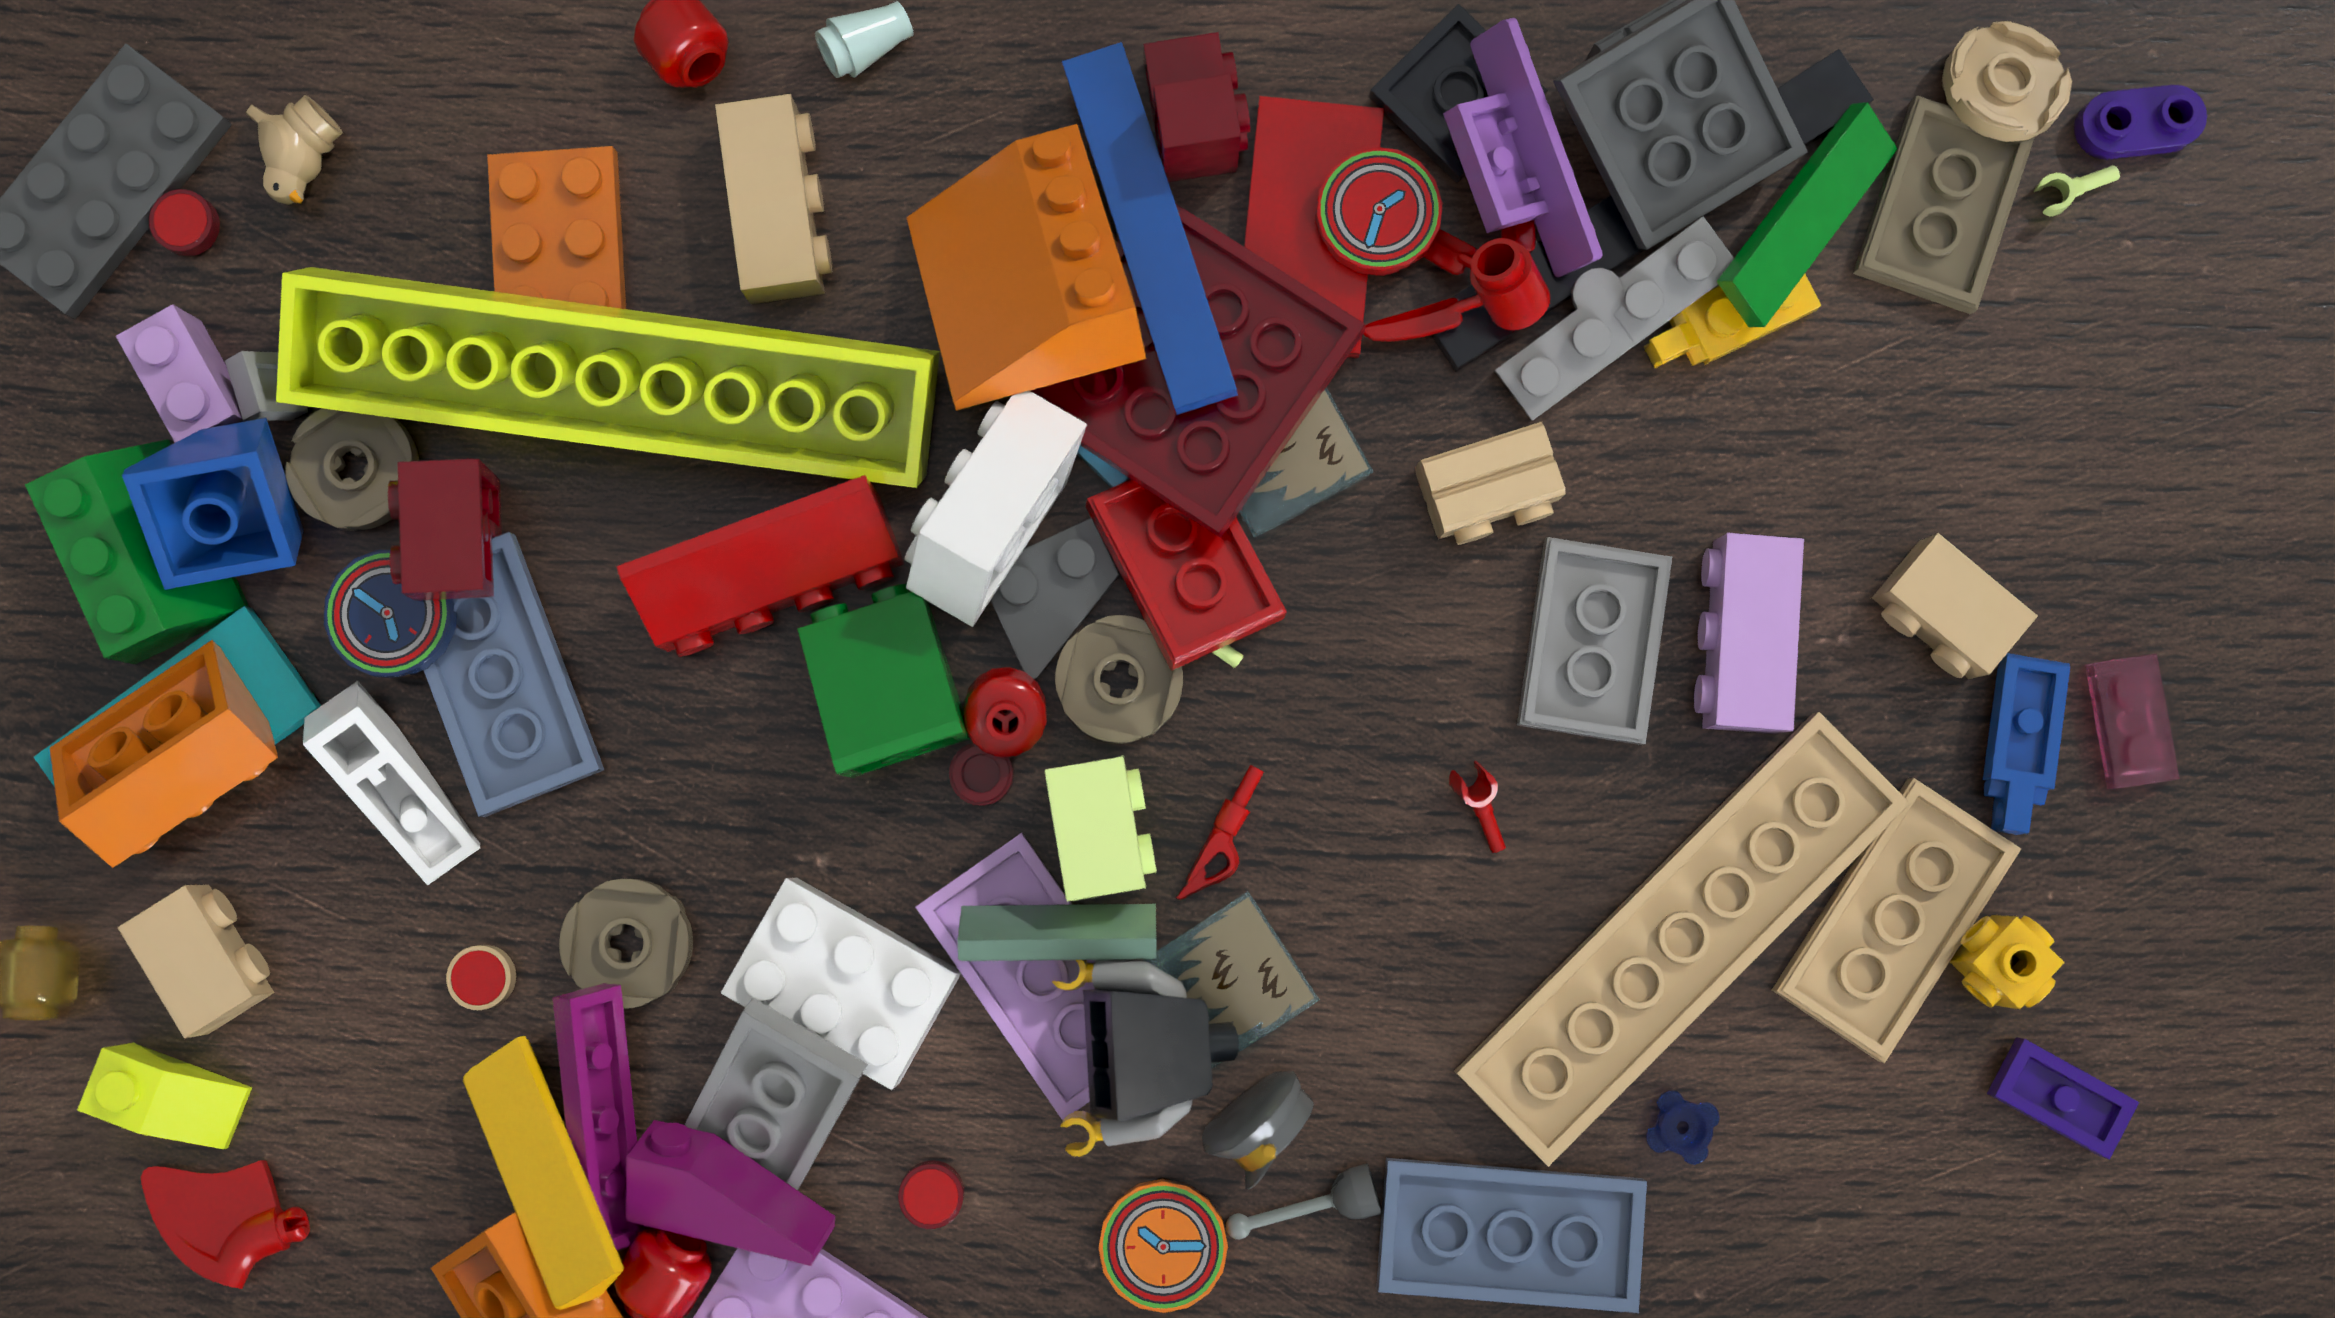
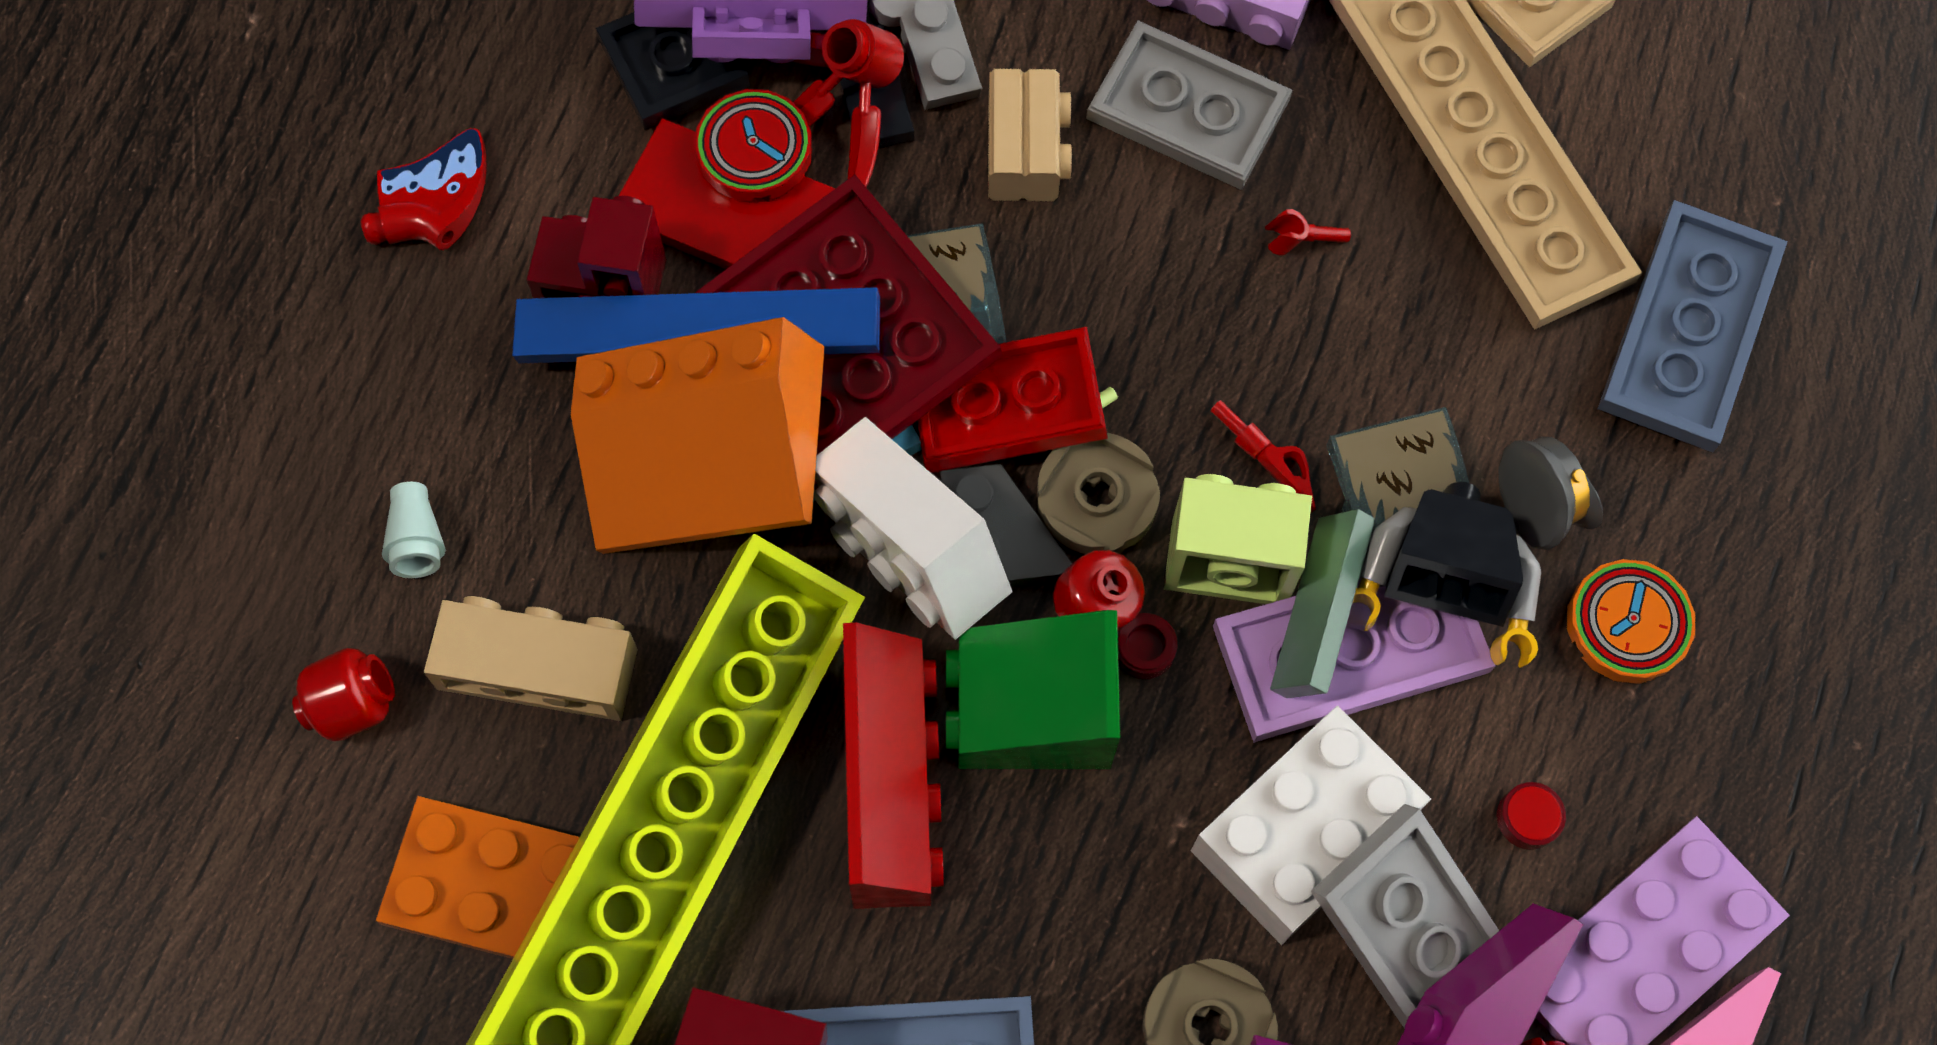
camera: 70 degrees left, 15 degrees down
hinge [1225,1163,1382,1240] -> none
clear blue plate [1646,1090,1720,1165] -> none

